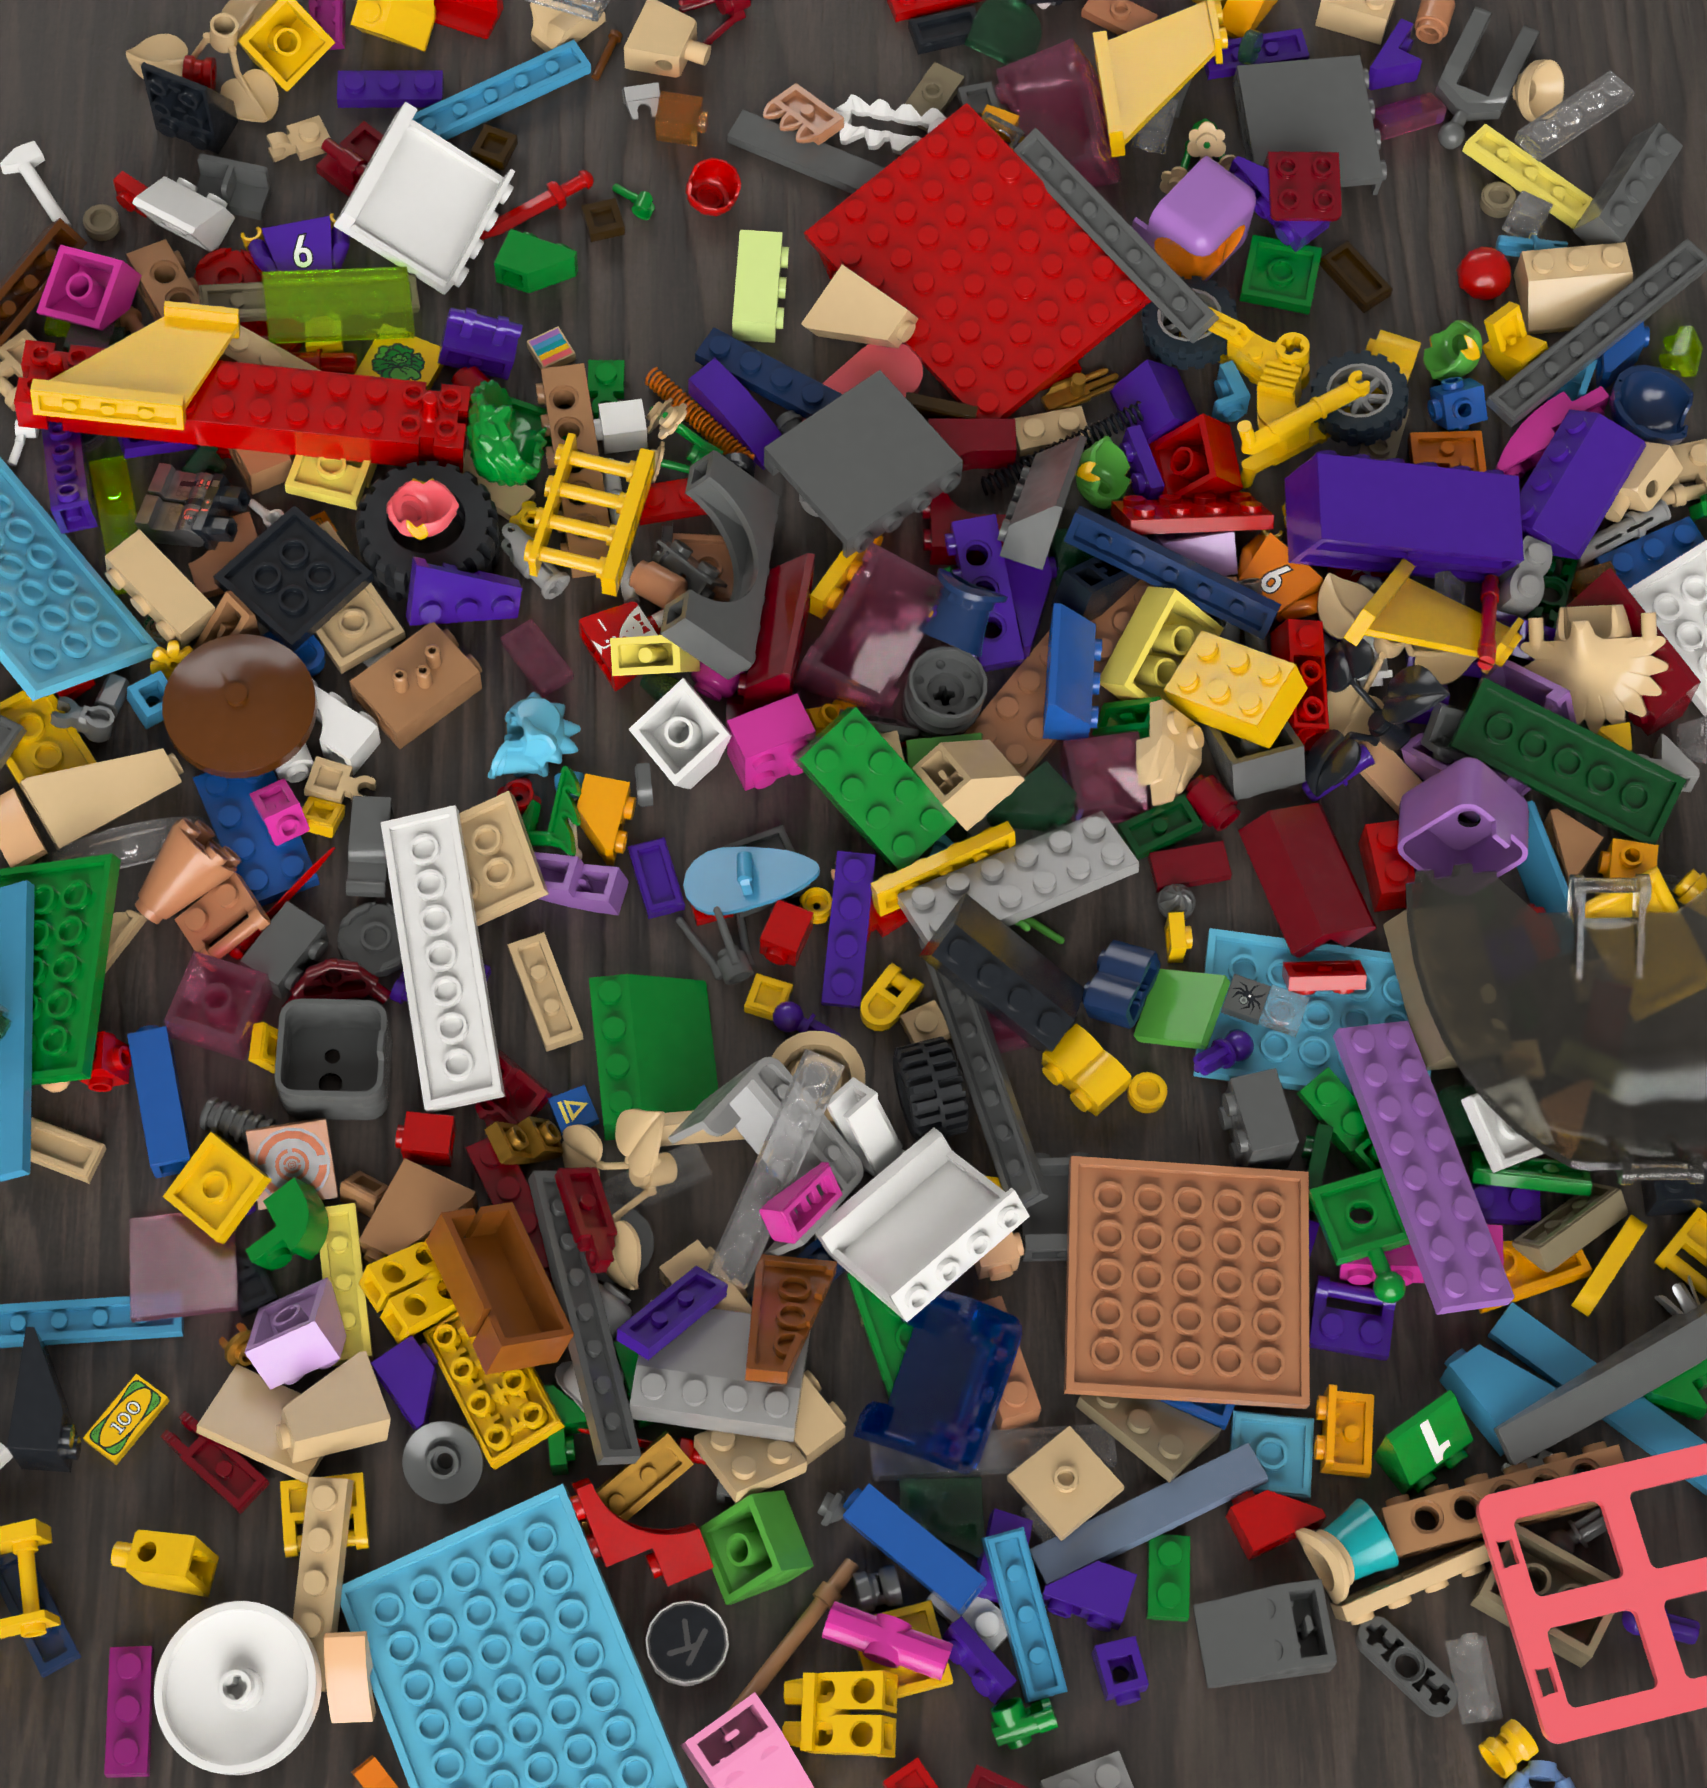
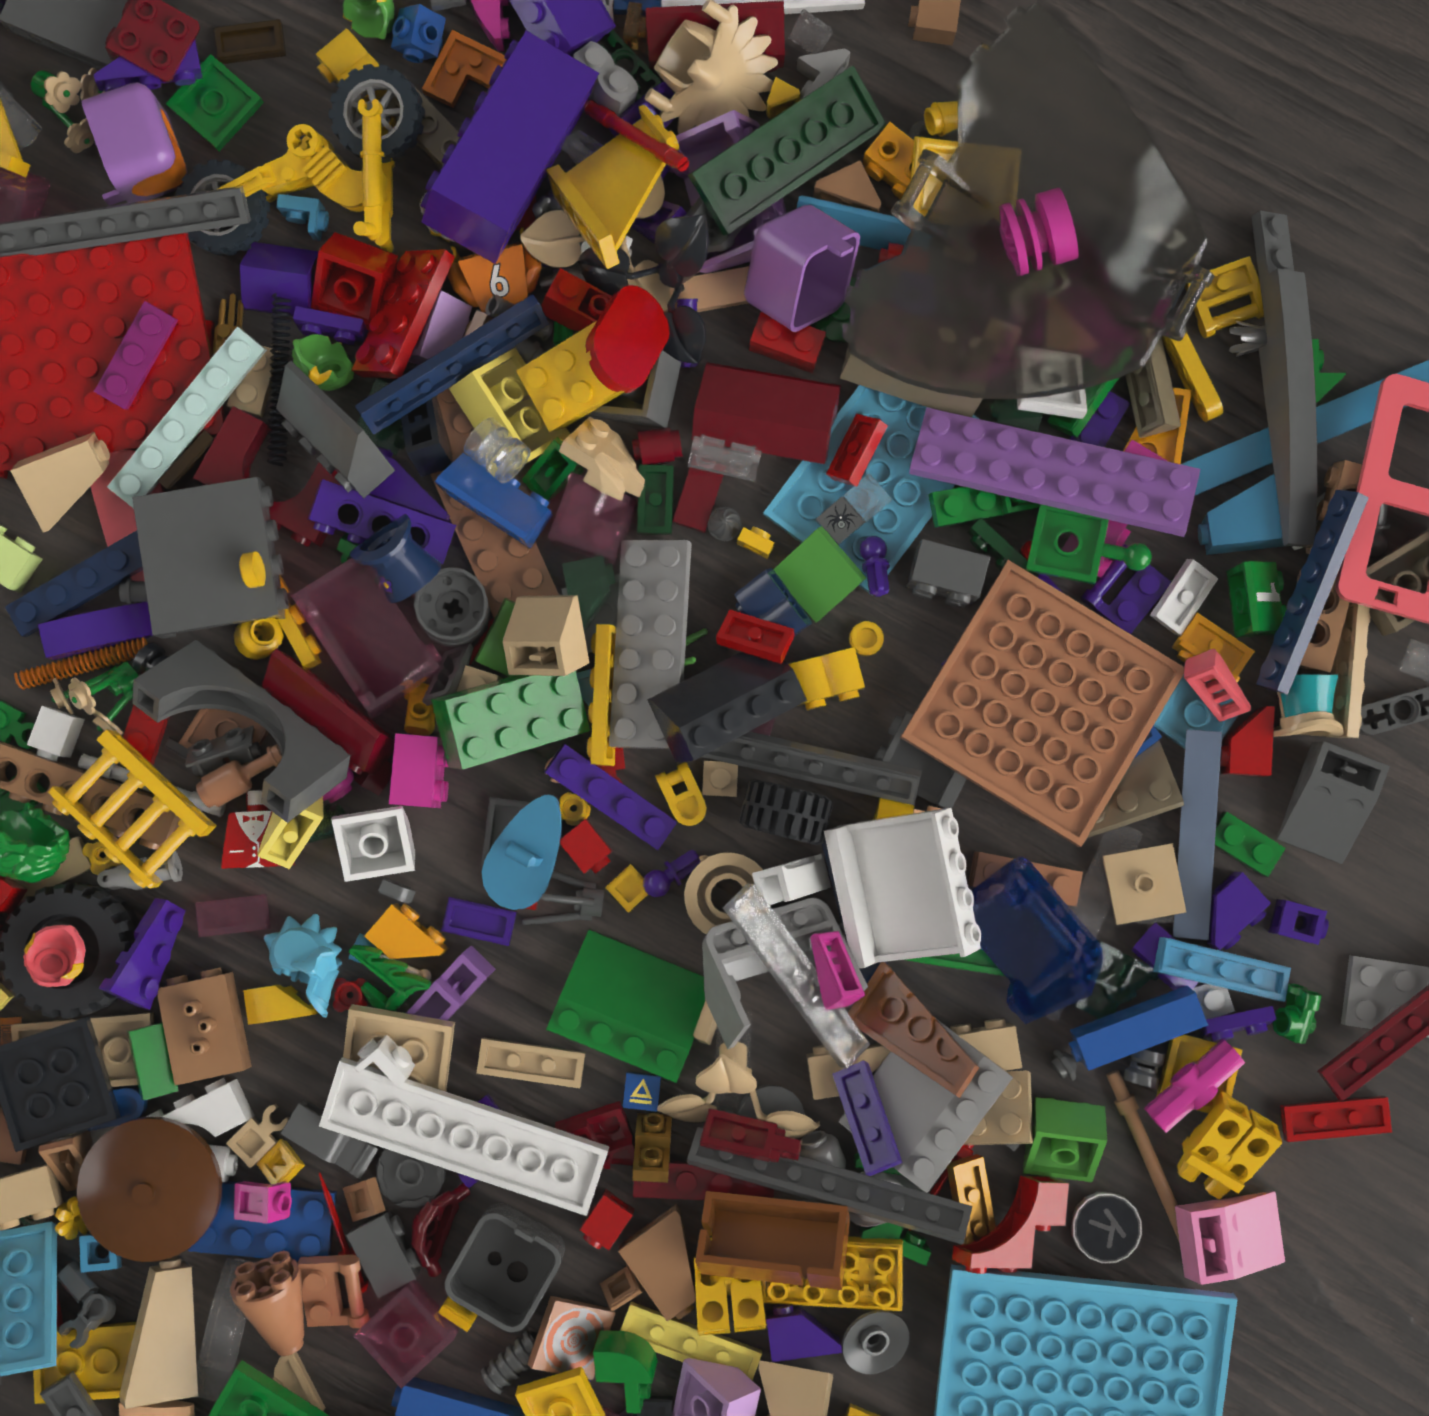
camera: 55 degrees left, 20 degrees up
none -> magenta plate [94,301,178,410]
none -> light aqua plate [107,327,267,509]
none -> green tile [127,1022,179,1101]
none -> yellow head [234,617,284,660]
none -> yellow tile [239,551,266,588]
none -> yellow slope [243,985,318,1025]
none -> medium nougat plate [343,1177,386,1222]
none -> white bracket [354,1035,415,1087]
none -> clear wheel [464,417,531,484]
none -> red tile [585,285,669,393]
none -> clear hinge [688,434,762,482]
none -> red plate [716,609,795,664]
none -> dark pink wheel [999,187,1079,276]
none -> white plate [1150,559,1218,635]
none -> coral slope [1184,649,1251,722]
none -> dark blue plate [1256,490,1369,695]

